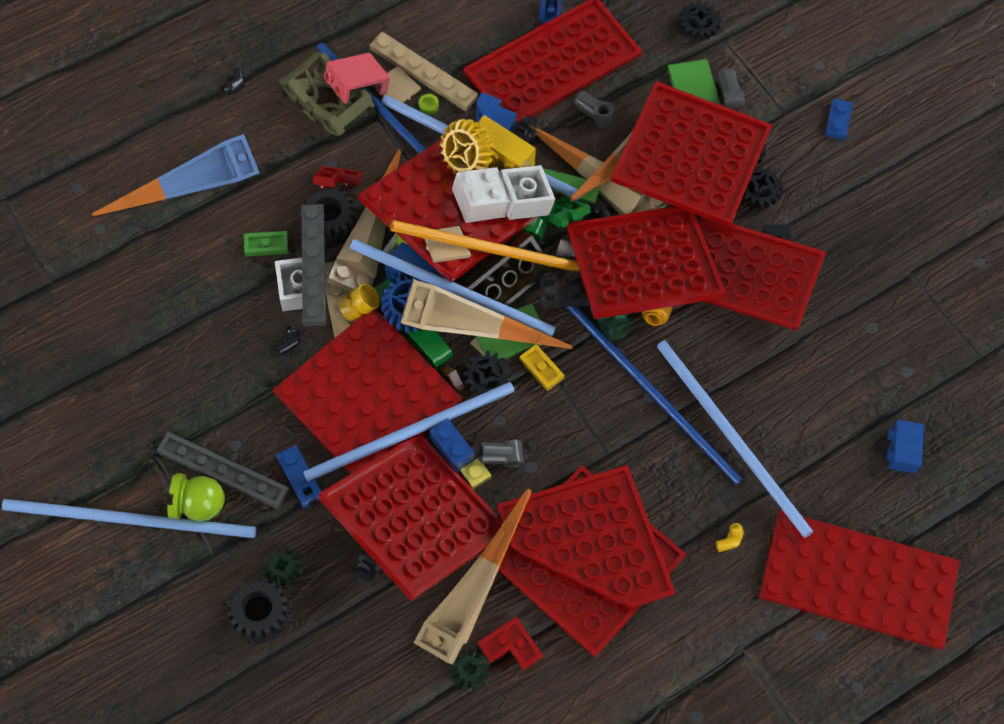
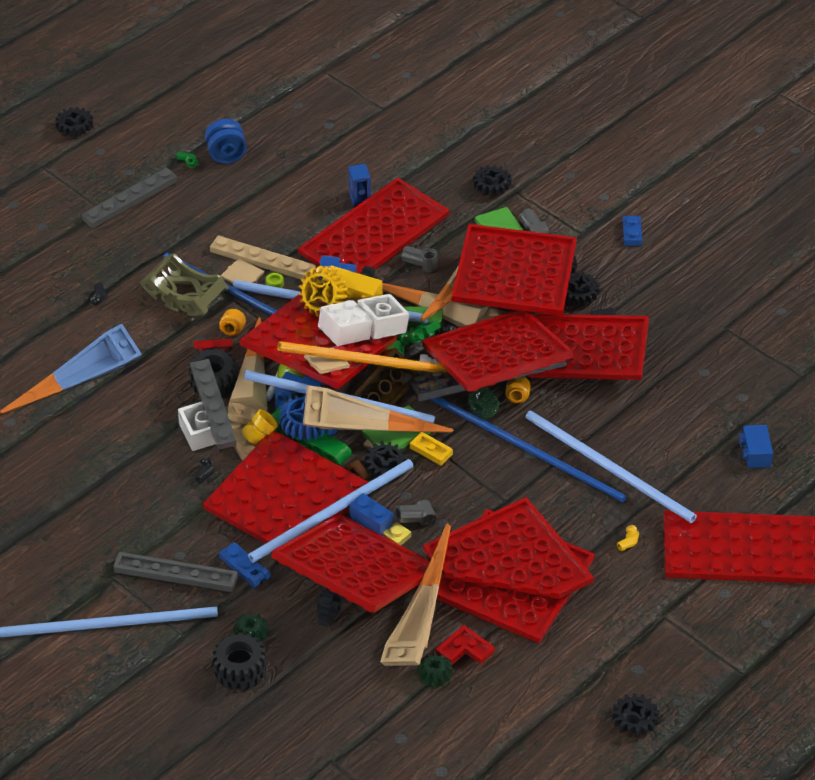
camera: 10 degrees left, 20 degrees down
lime tile [167,473,225,521] -> none
bright green plate [244,231,289,256] -> none
coral panel [324,52,390,104] -> none
none -> light orange head [219,309,246,336]

